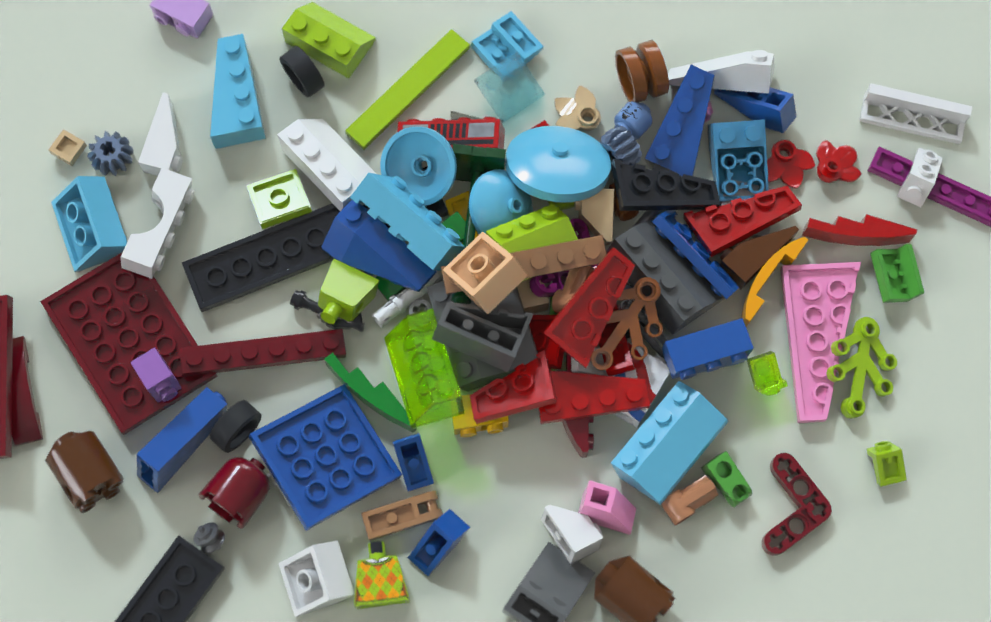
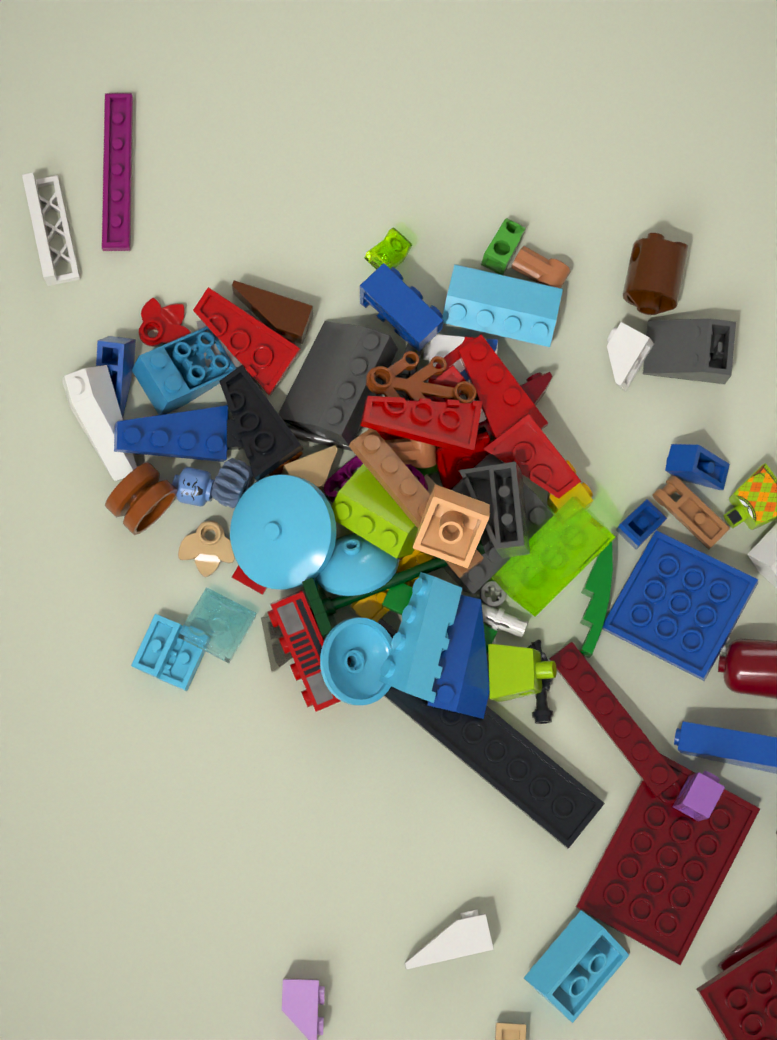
camera: 120 degrees left, 5 degrees up
sand blue gear [88,131,134,176] -> none
white arch [121,168,195,279] -> none
medium azure wedge [210,34,266,149] -> none
black tyre [210,400,262,453] -> none
tile [247,169,312,229] -> none
white slope [277,119,376,211] -> none
black tyre [280,46,325,97] -> none
lime slope [282,2,376,79] -> none
lime tile [345,29,470,150] -> none
bright pink slope [578,480,636,535] -> none
blue wing [652,210,739,299] -> none
light orange slope [741,237,809,327] -> none
dark red beam [762,453,832,556] -> none
bright pink wing [780,262,861,423] -> none
red slope [802,214,918,246] -> none
red plate [816,140,862,183] -> none
lime plant [827,317,897,419] -> none
lime bracket [867,441,907,487] -> none
bright green bracket [870,244,924,303] -> none
white bracket [897,148,942,207] -> none

